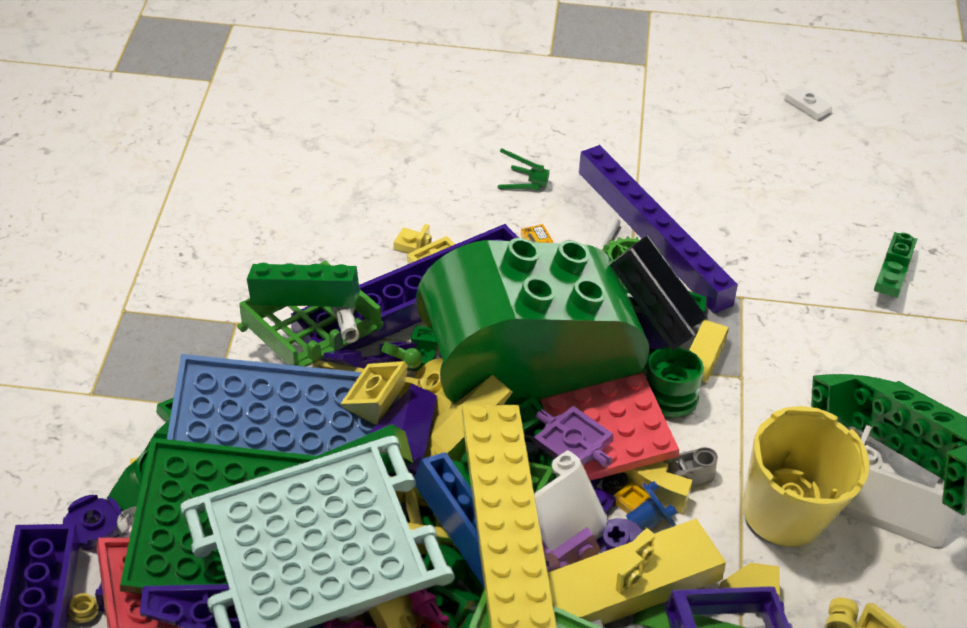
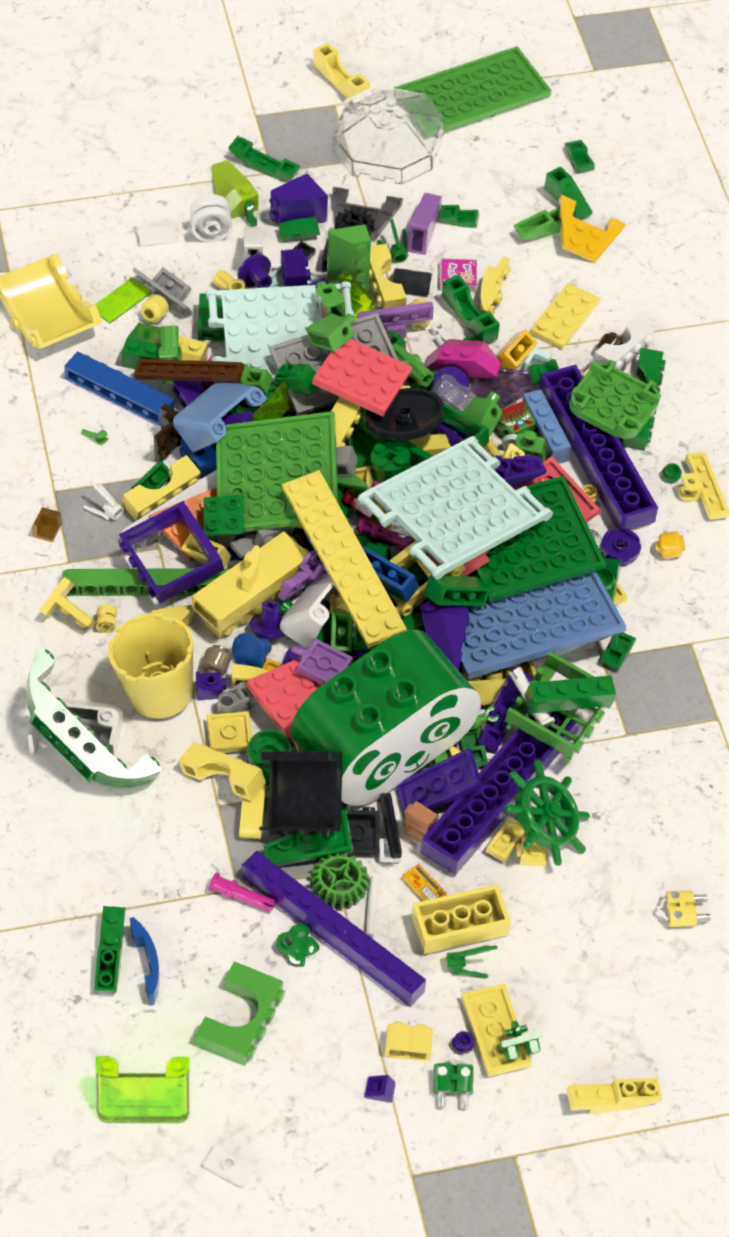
camera: 160 degrees right, 10 degrees up
light yellow slope [341,361,408,425] -> none
none -> clear neon green windscreen [95,1056,190,1124]
none -> blue slope [129,917,160,1006]
none -> light yellow arch [179,742,266,801]
none -> bright green arch [195,961,286,1066]
none -> dark purple brick [196,671,226,701]
none -> dark tan head [201,645,231,675]
none -> light yellow plate [207,711,252,753]
none -> dark pink pin [208,872,276,913]
none -> green plate [276,924,320,967]
none -> dark purple slope [364,1075,396,1102]
none -> light yellow brick [384,1021,433,1061]
none -> light yellow brick [412,884,511,954]
none -> green piece [433,1054,474,1109]
none -> dark purple plate [452,1031,474,1053]
none -> light yellow plate [461,983,532,1077]
none -> hips [497,1021,542,1061]
none -> green piece [505,759,590,866]
none -> light yellow slope [566,1078,662,1114]
none -> yellow head [655,531,686,559]
none -> light yellow piece [657,890,711,927]

